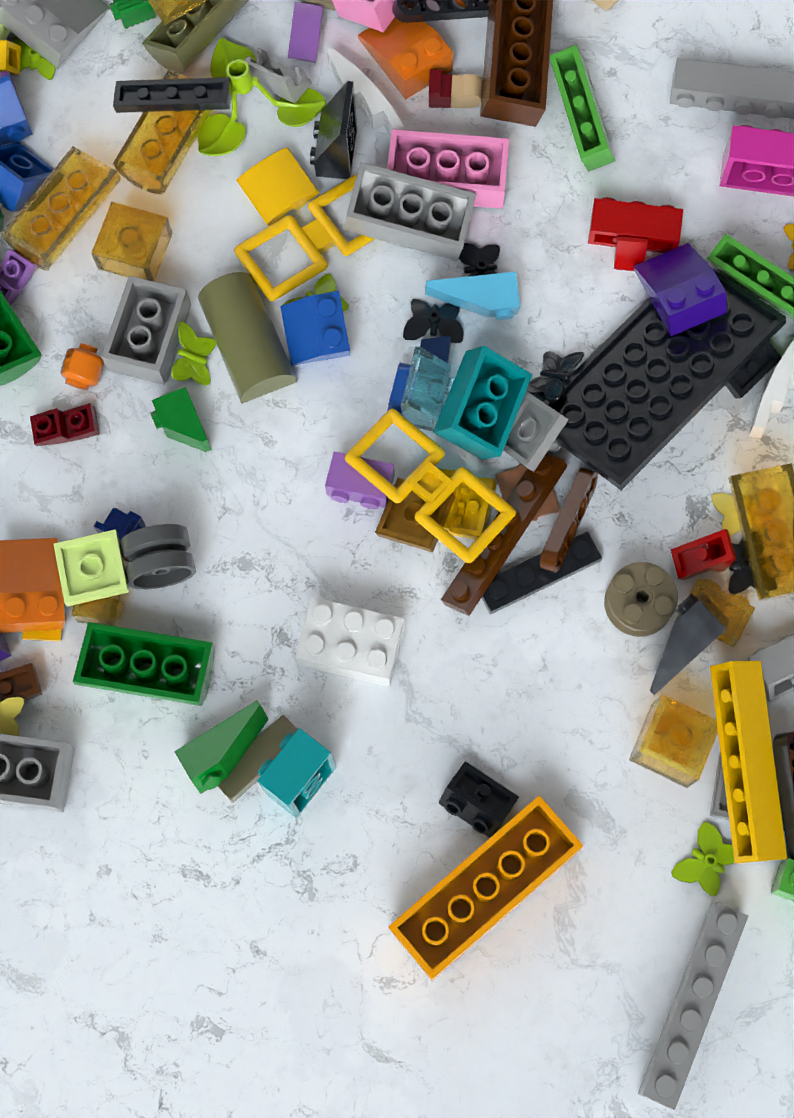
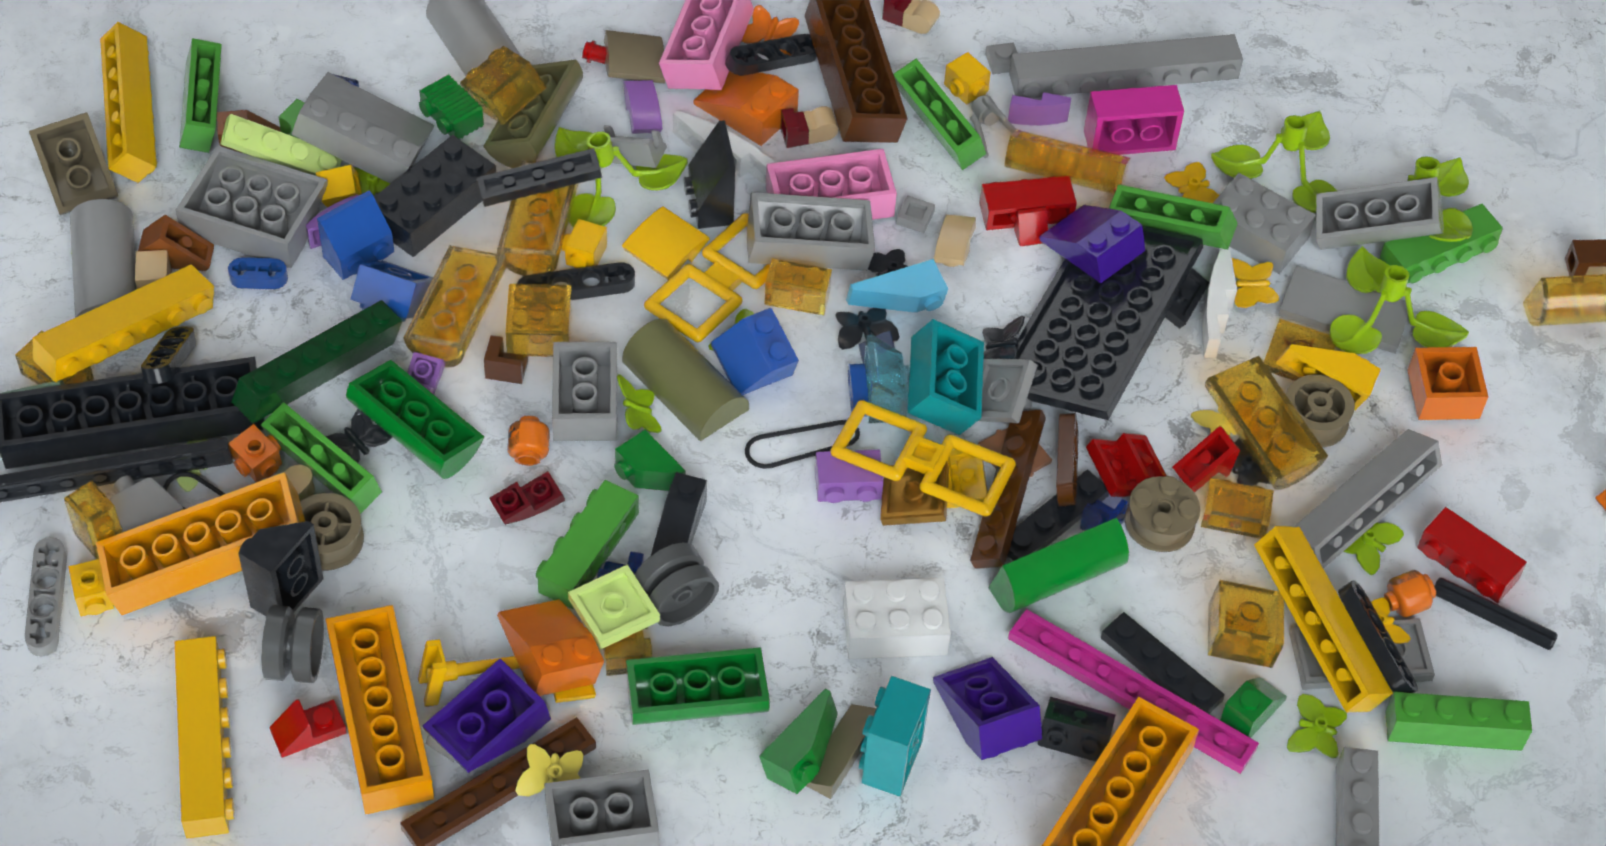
camera: 25 degrees left, 20 degrees down
black slope [650,592,729,695] -> none
none -> black brick [374,135,496,257]
none -> reddish brown panel [484,335,528,384]
none -> black beam [517,262,635,306]
none -> bright green brick [536,480,639,609]
none -> yellow brick [562,219,607,268]
none -> black slope [651,472,707,556]
none -> black piece [745,420,860,469]
none -> clear yellow brick [764,258,832,316]
none -> light grey plate [896,195,935,233]
none -> dark purple slope [933,657,1042,760]
none -> tan slope [934,214,976,267]
none -> yellow brick [944,52,991,105]
none -> light grey plant [970,95,1032,158]
none -> light grey plate [985,42,1017,75]
none -> green brick [988,518,1129,613]
none -> clear yellow brick [1005,130,1131,194]
none -> medium lavender slope [1008,92,1072,126]
none -> dark pink plate [1008,609,1259,774]
none -> clear blue panel [1080,499,1128,531]
none -> red slope [1086,433,1167,497]
none -> black plate [1101,612,1225,714]
none -> green slope [1220,677,1287,738]

